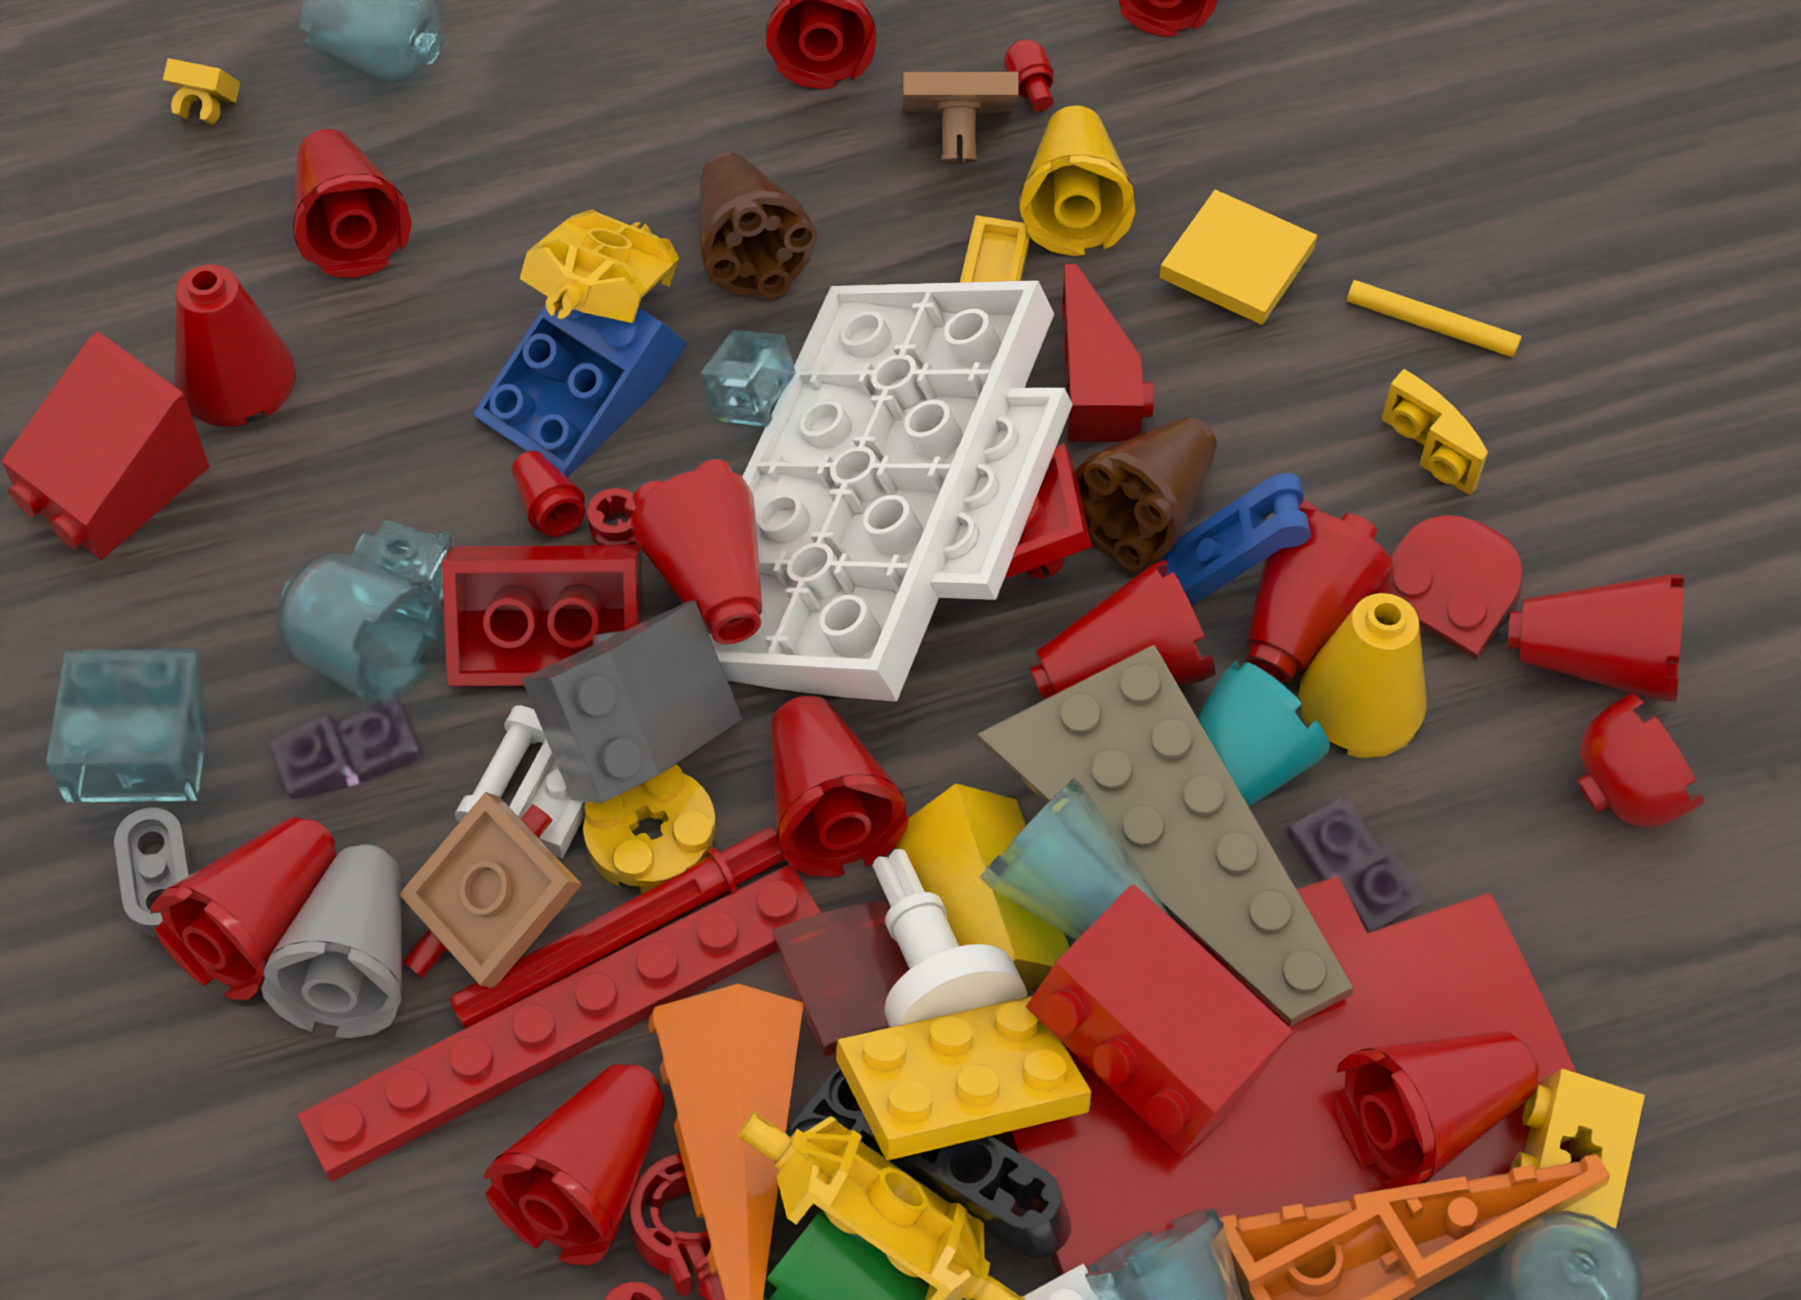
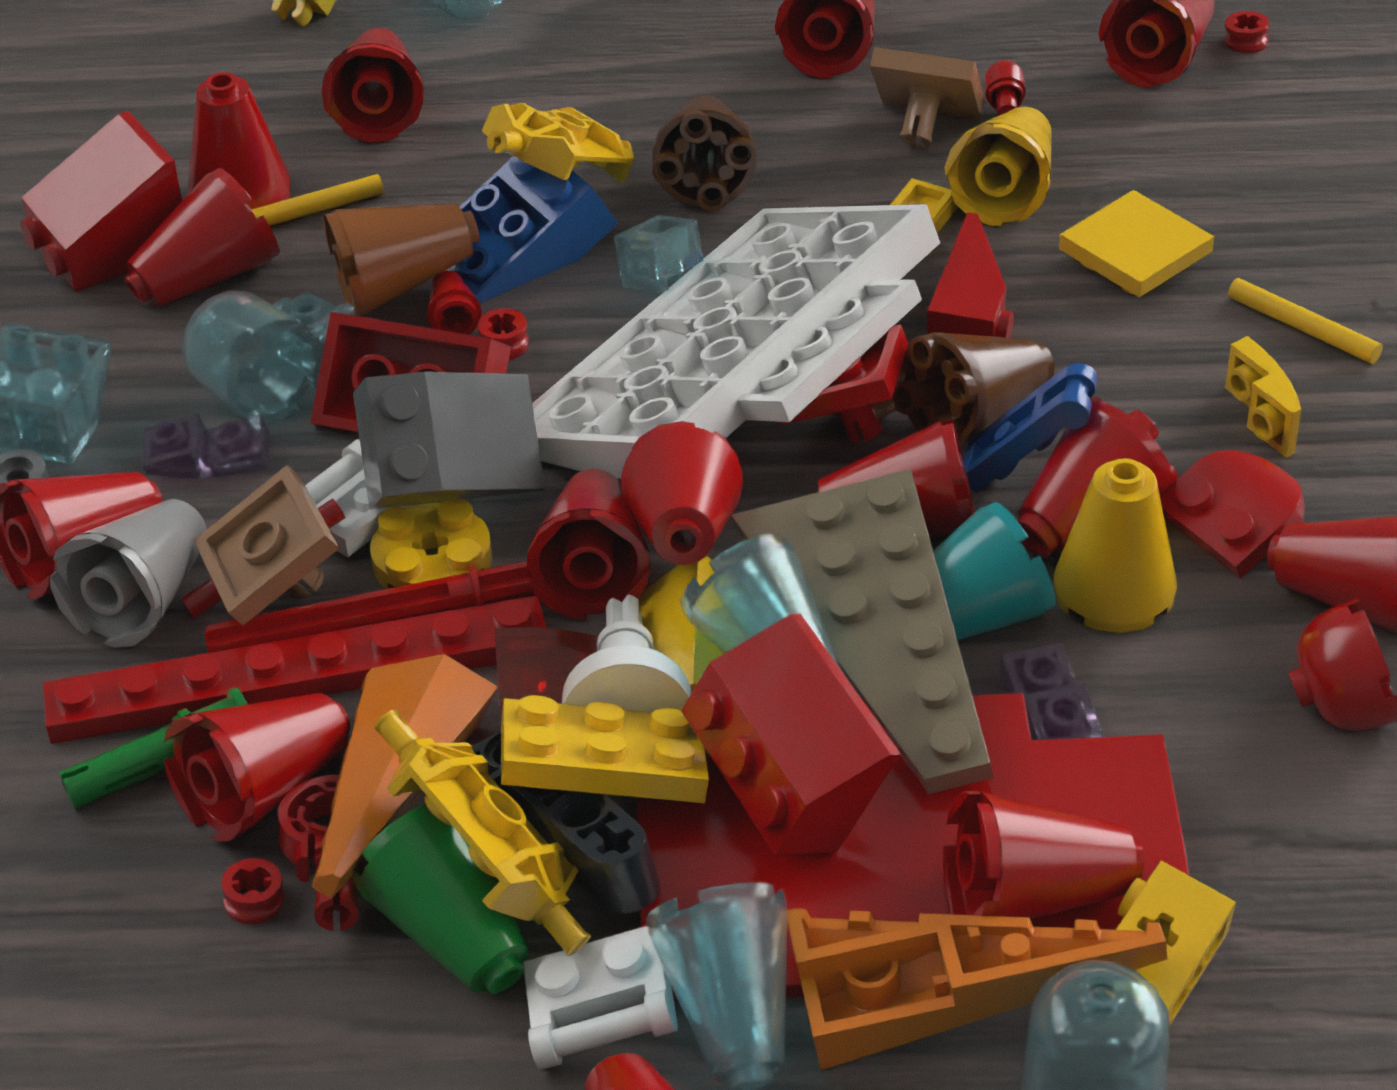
camera: 20 degrees right, 15 degrees down
red cone [631,459,762,645] -> none
none -> green pin [58,687,247,810]
none -> red cone [124,168,280,307]
none -> yellow bar [251,174,384,226]
none -> dark orange cone [322,203,480,316]
none -> red cone [621,421,743,565]

